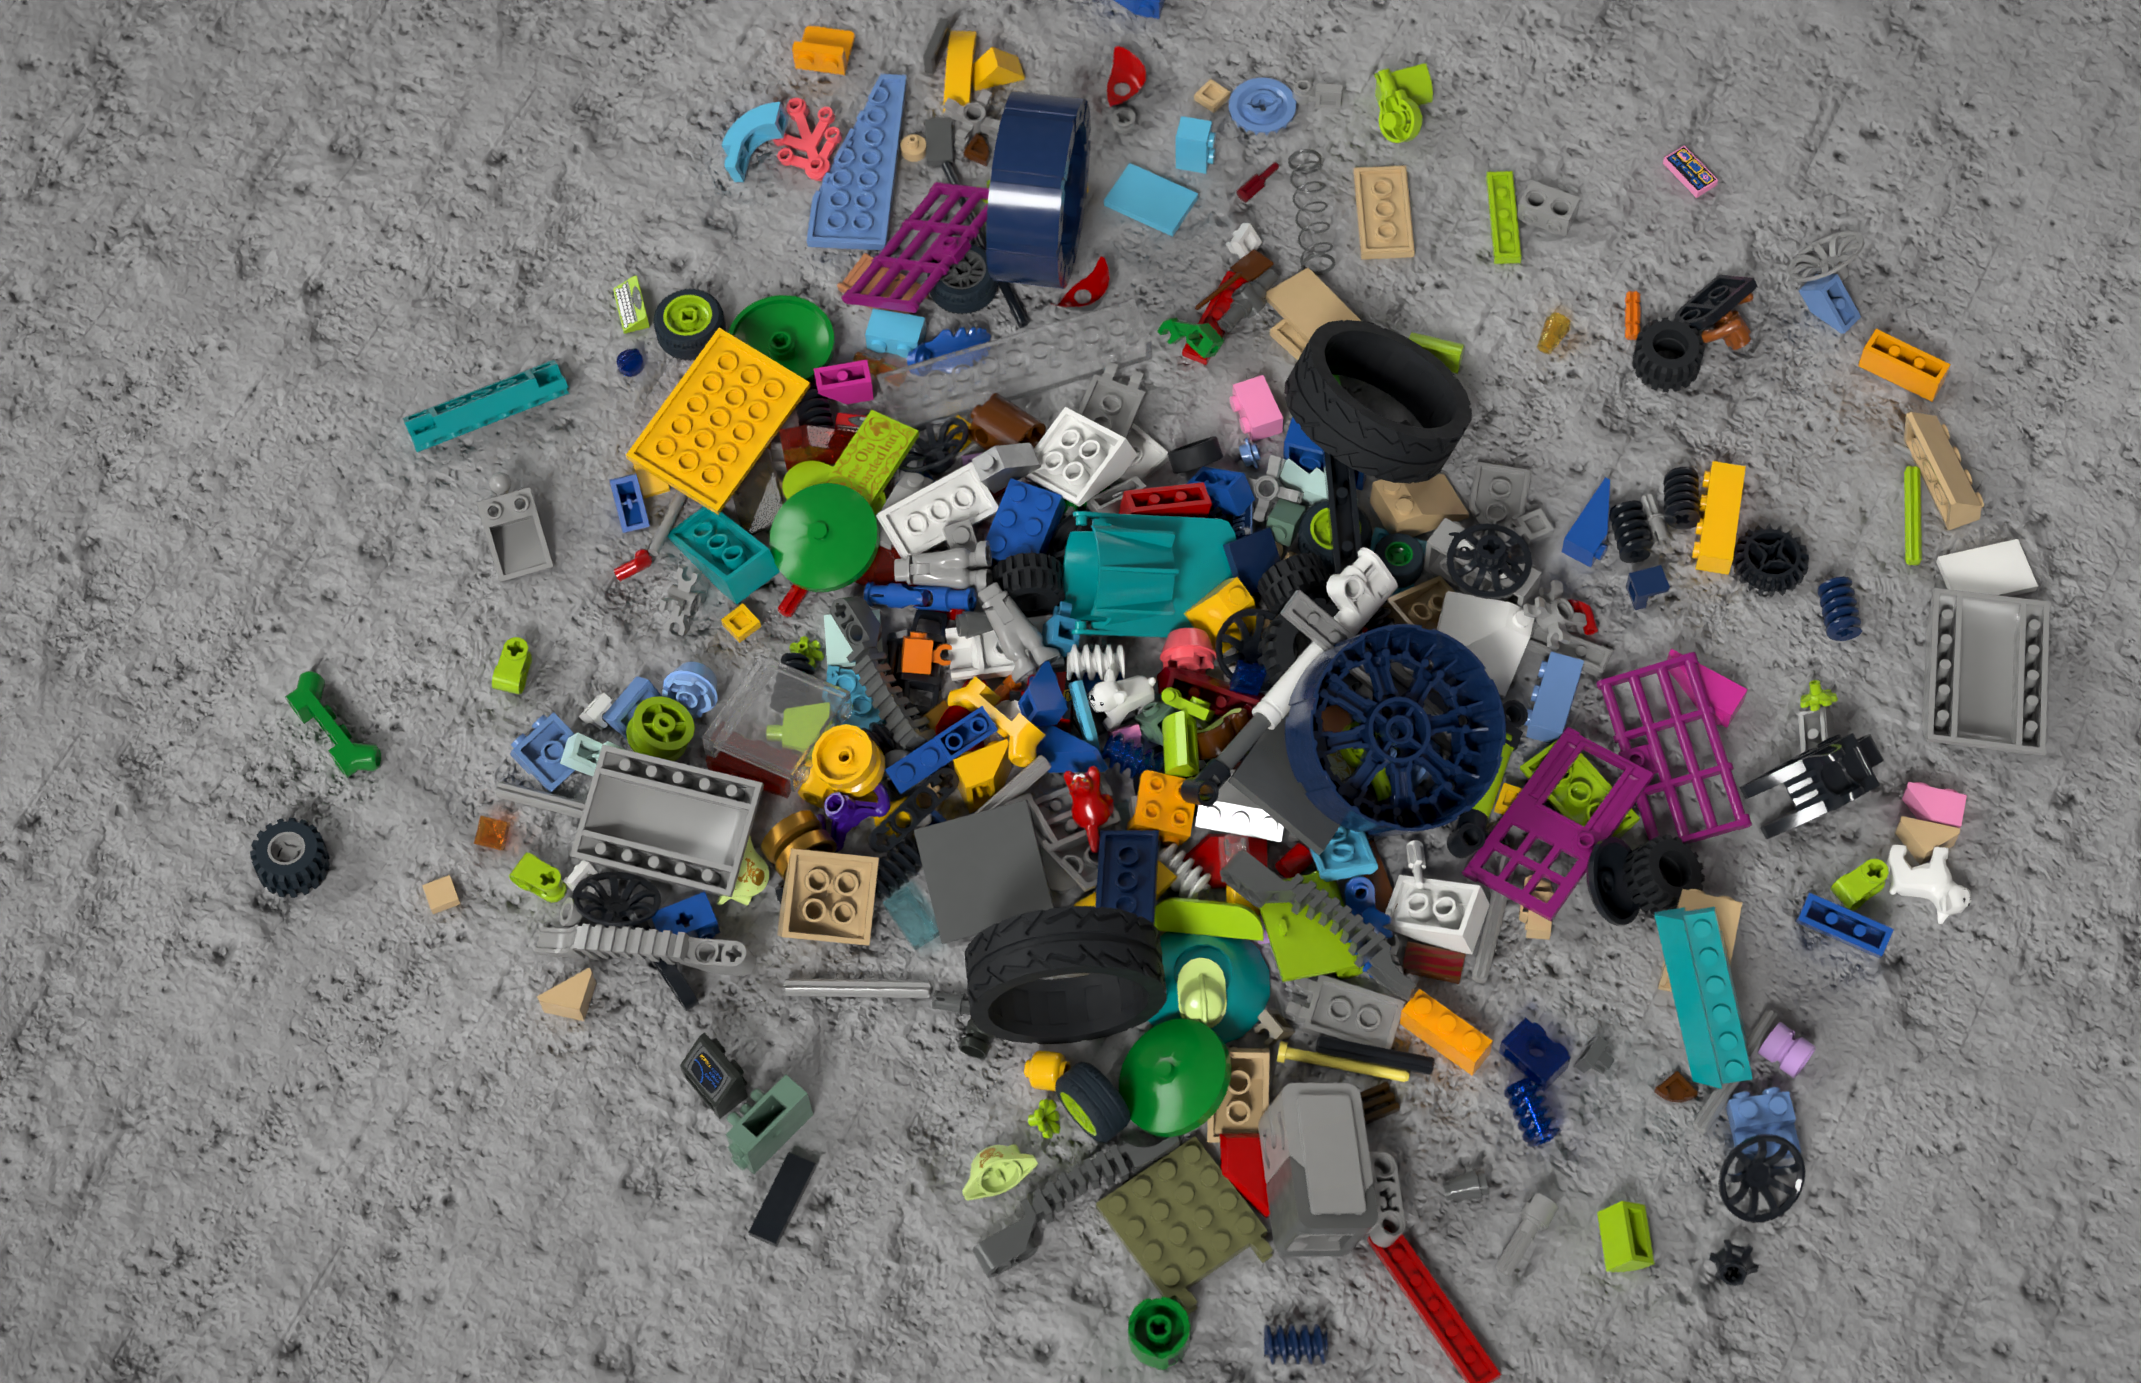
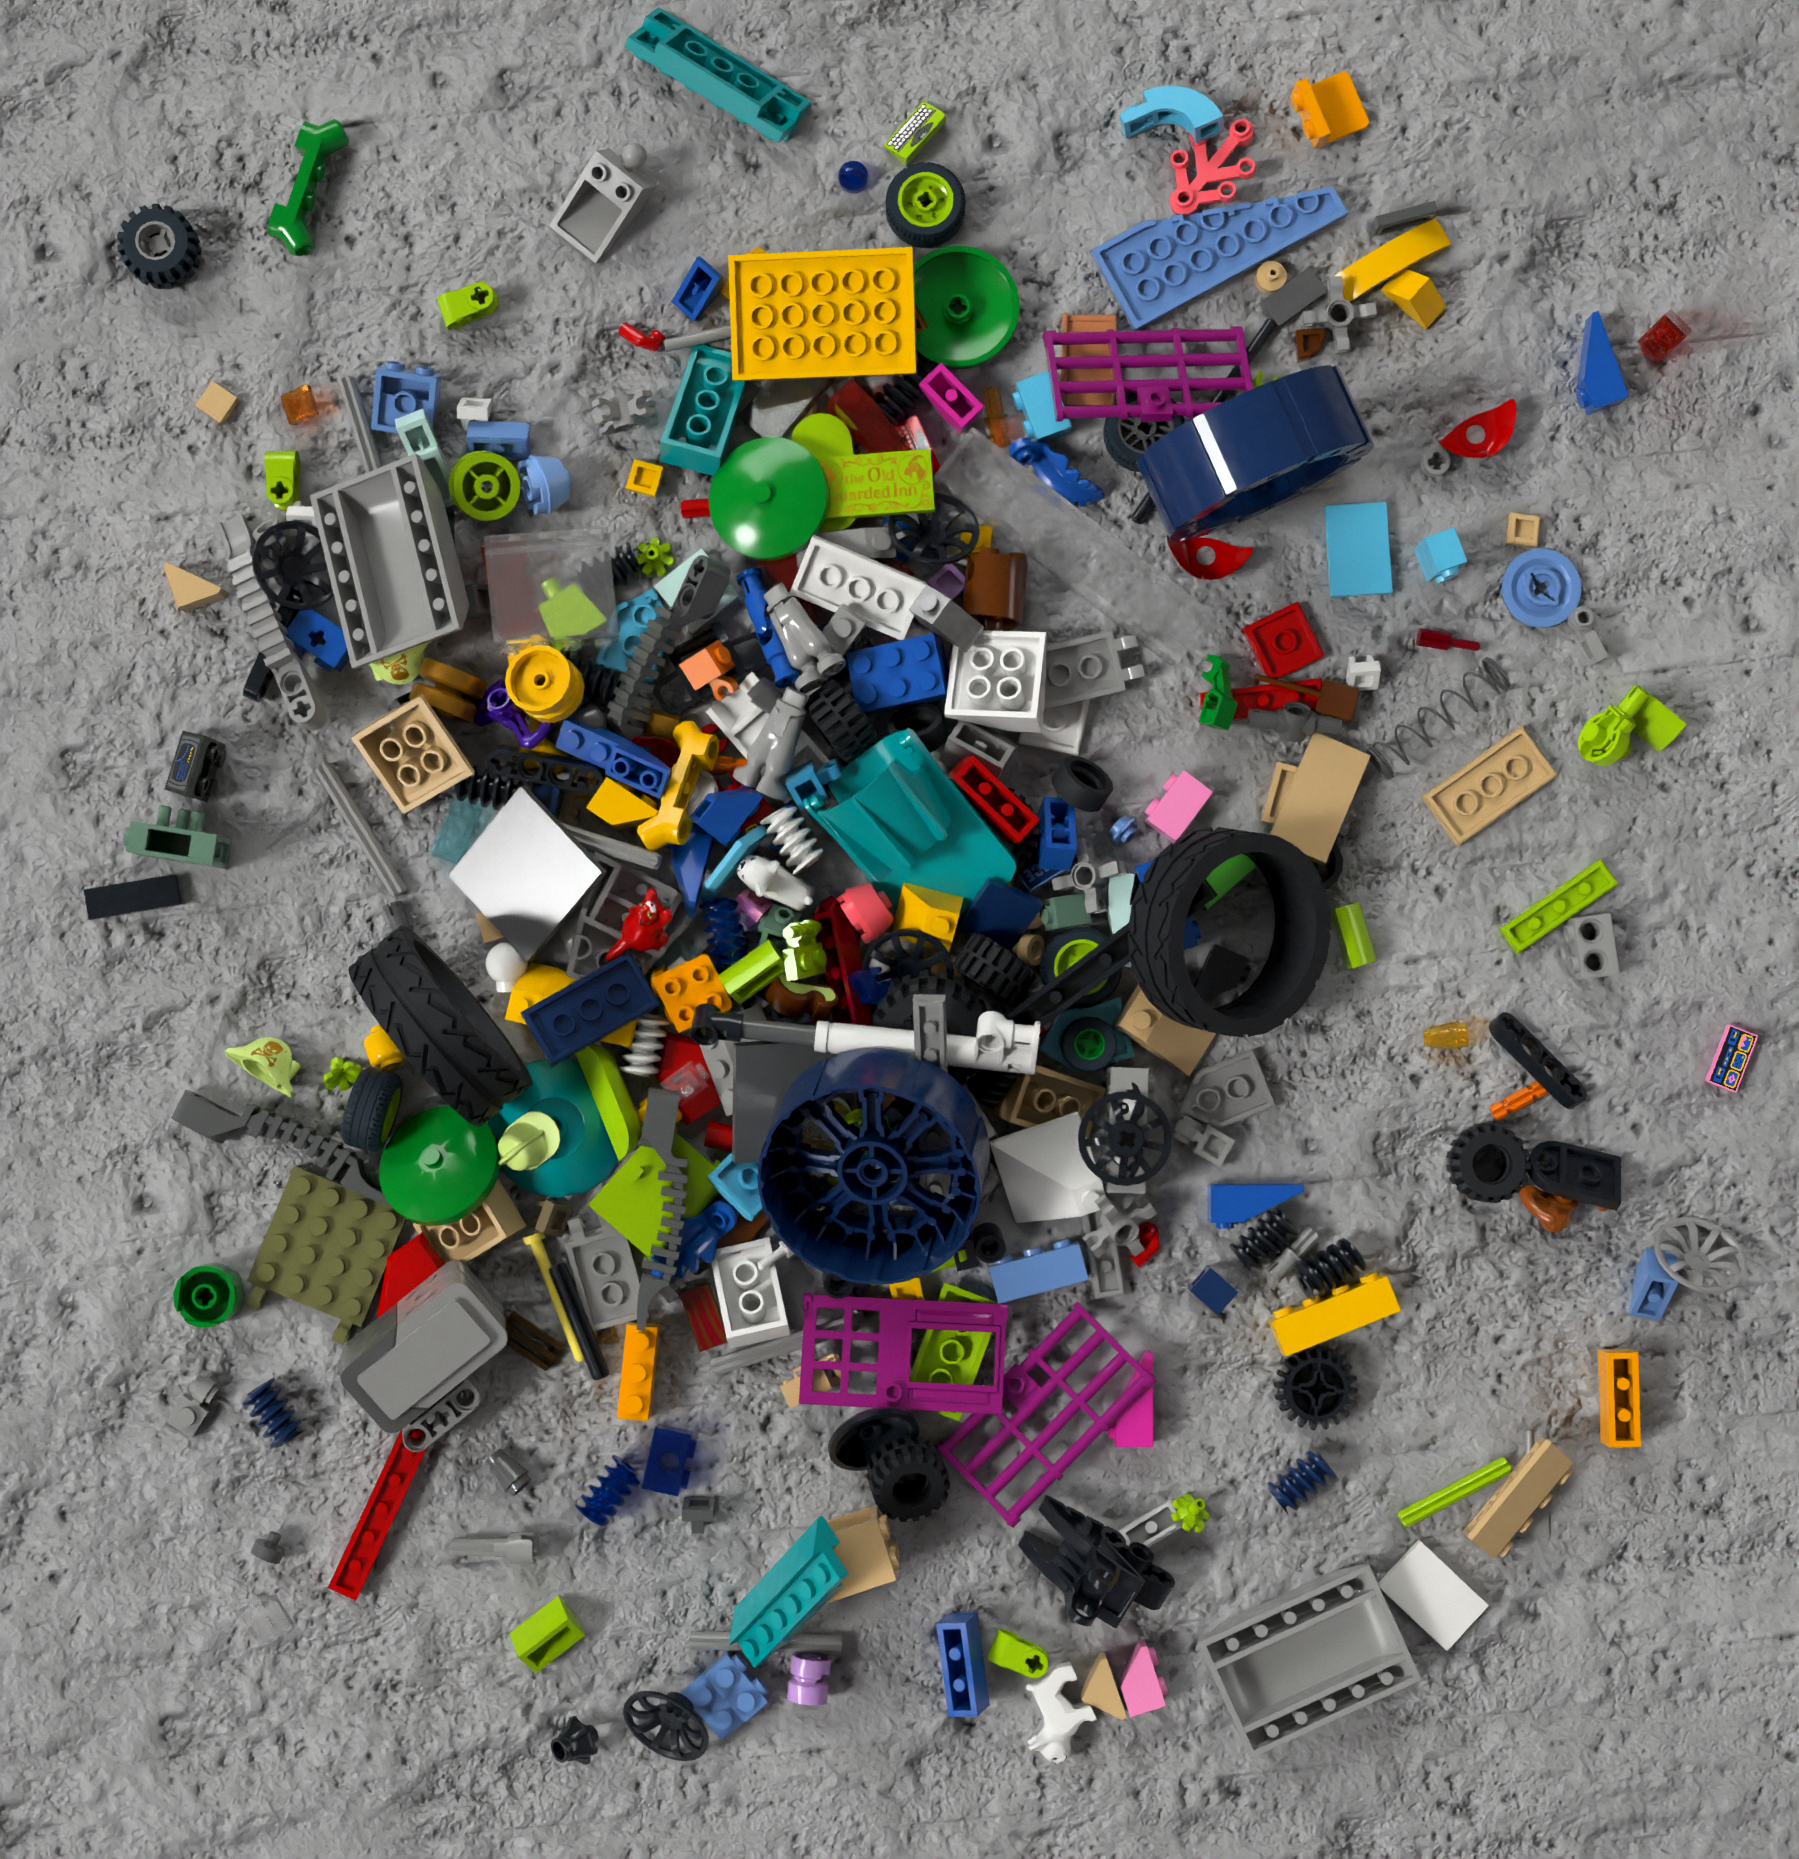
camera: 55 degrees right, 25 degrees up
reddish brown tile [1654,1070,1699,1102] -> none
none -> red tile [1242,601,1325,679]
none -> black beam [1489,1012,1587,1109]

